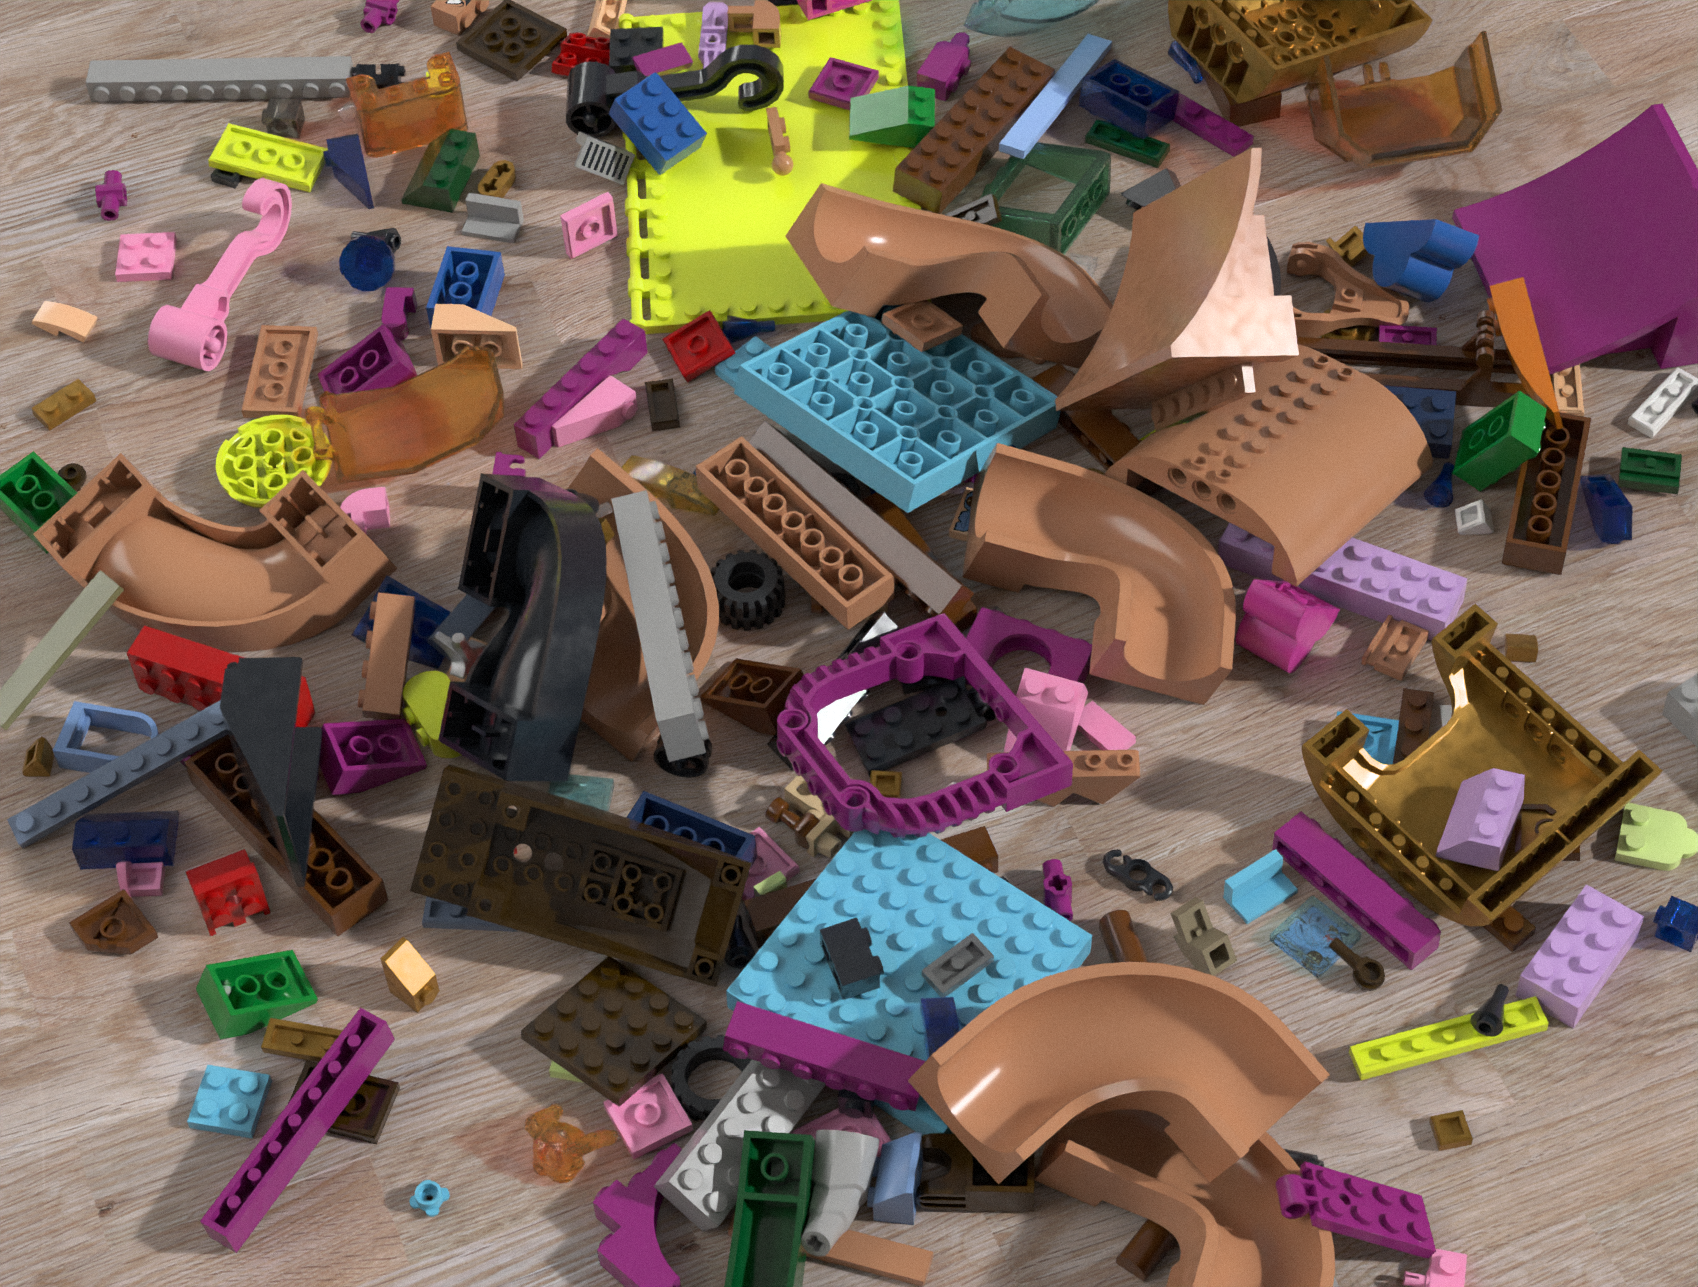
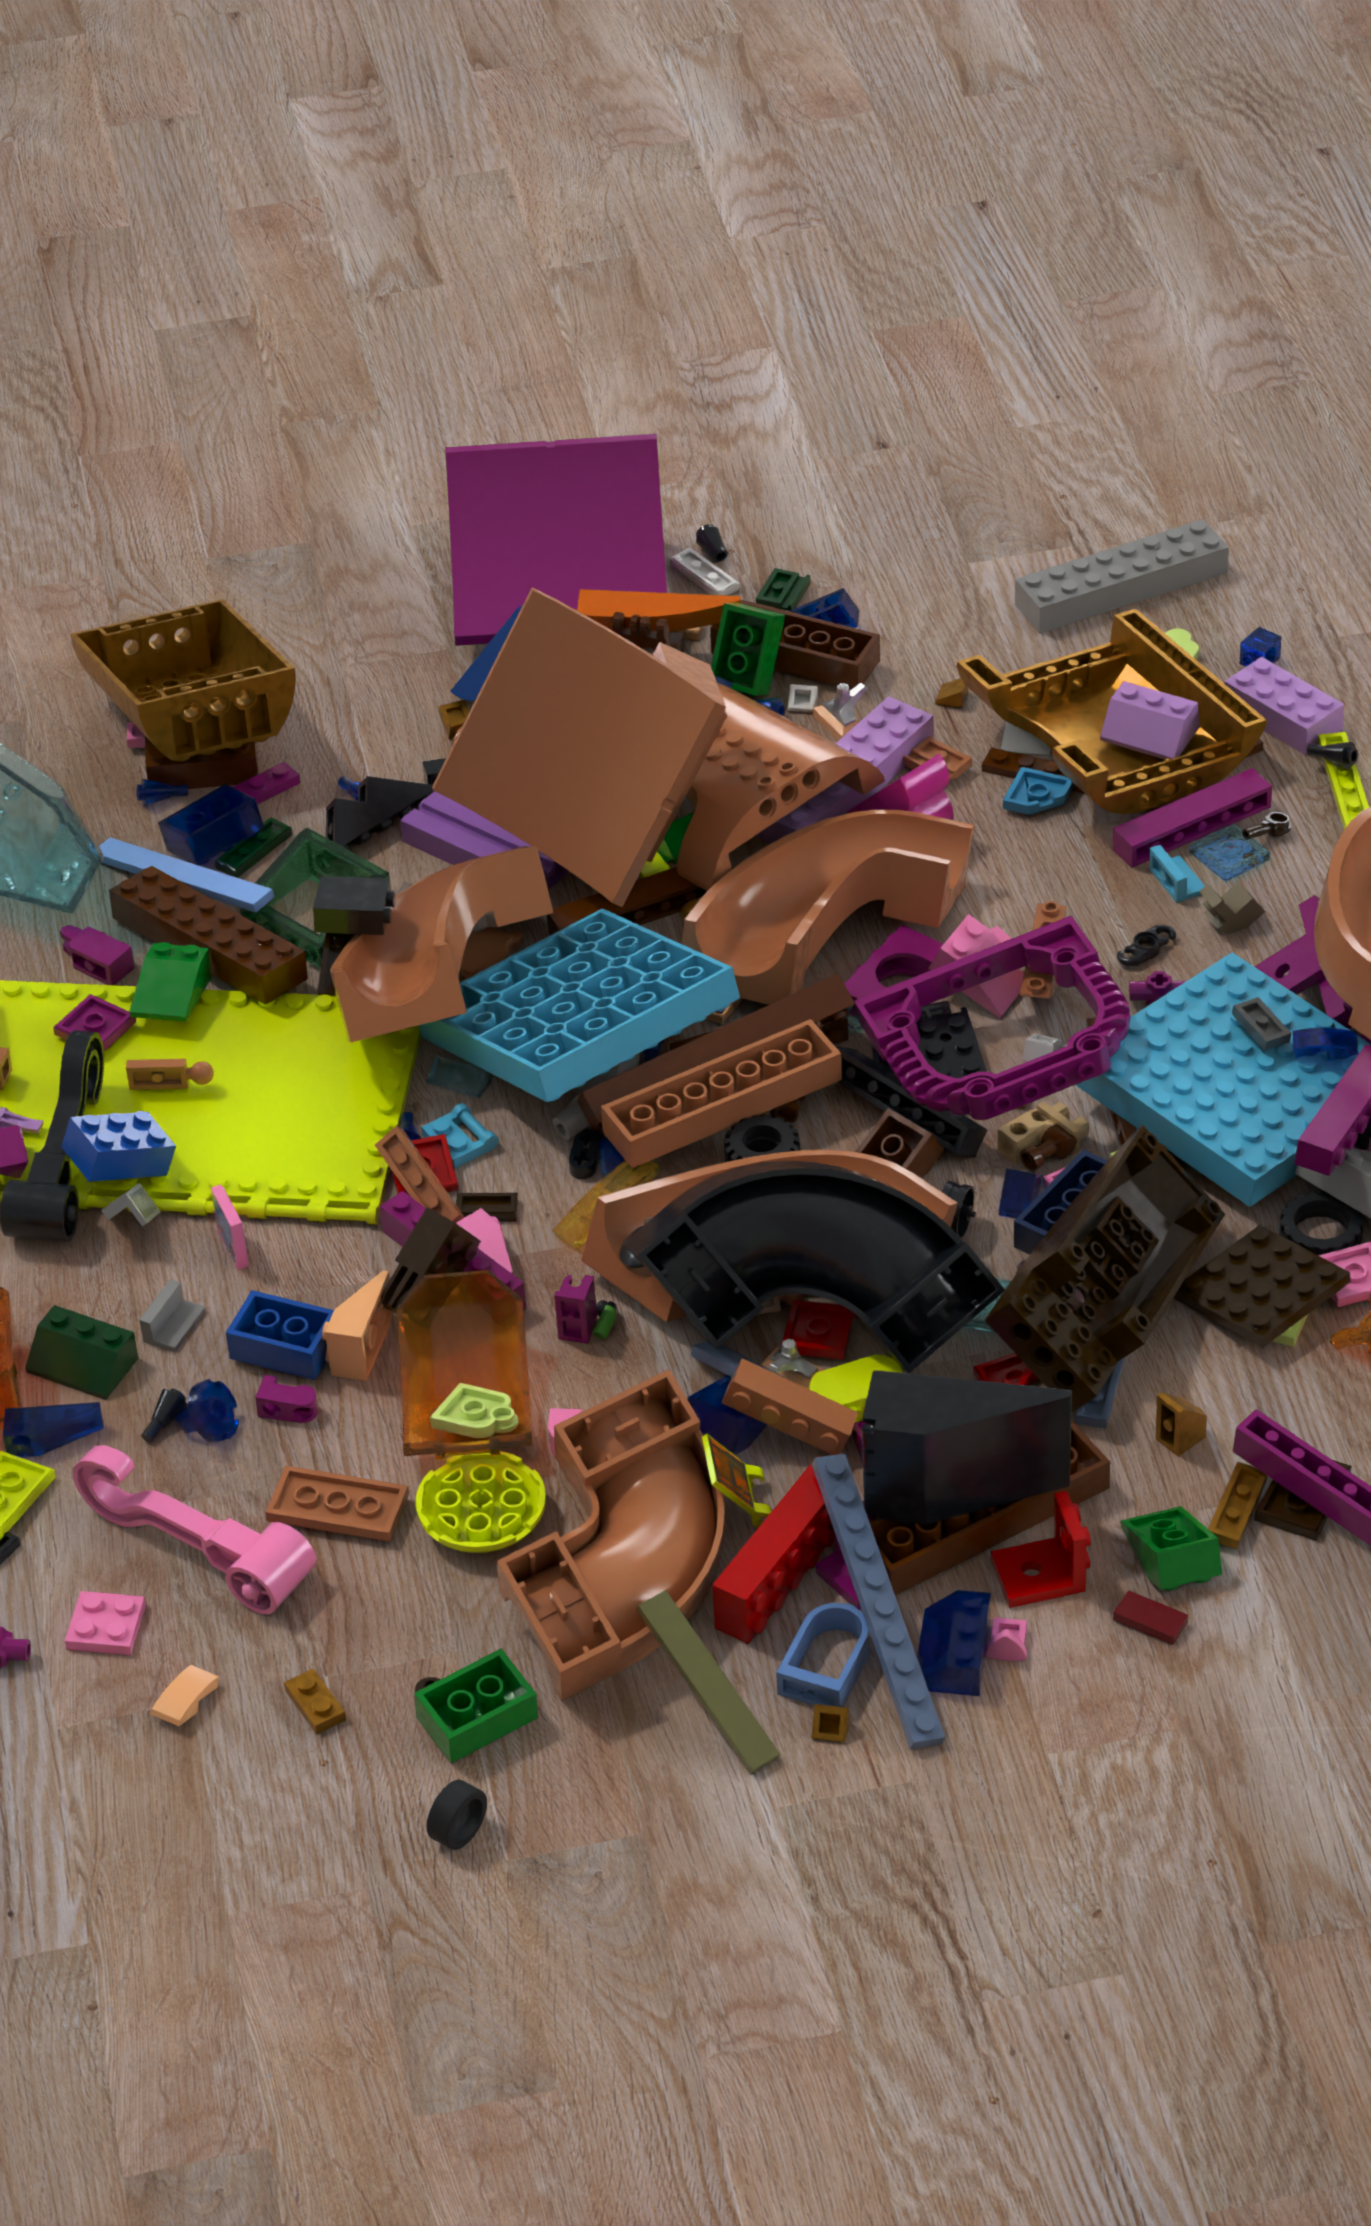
camera: 80 degrees left, 10 degrees down
reddish brown plate [69,889,159,955] -> none
medium azure plate [187,1065,272,1139] -> none
magenta slope [317,324,419,414] -> none
pearl gold beam [478,160,516,198] -> none
light grey brick [611,490,709,762] -> none
black brick [820,917,884,1000] -> none
nougat plate [881,300,963,352] -> none
reddish brown brick [1099,910,1148,963] -> none
clear orange windscreen [1304,31,1503,169] -> none
none -> black brick [313,876,396,935]
none -> nougat plate [375,1125,465,1223]
none -> dark brown brick [381,1207,481,1328]
none -> yellowish green plate [430,1383,519,1438]
none -> flag [702,1434,772,1528]
none -> flat silver piece [813,683,868,741]
none -> clear blue slope [999,1168,1043,1218]
none -> dark red tile [1113,1590,1188,1645]

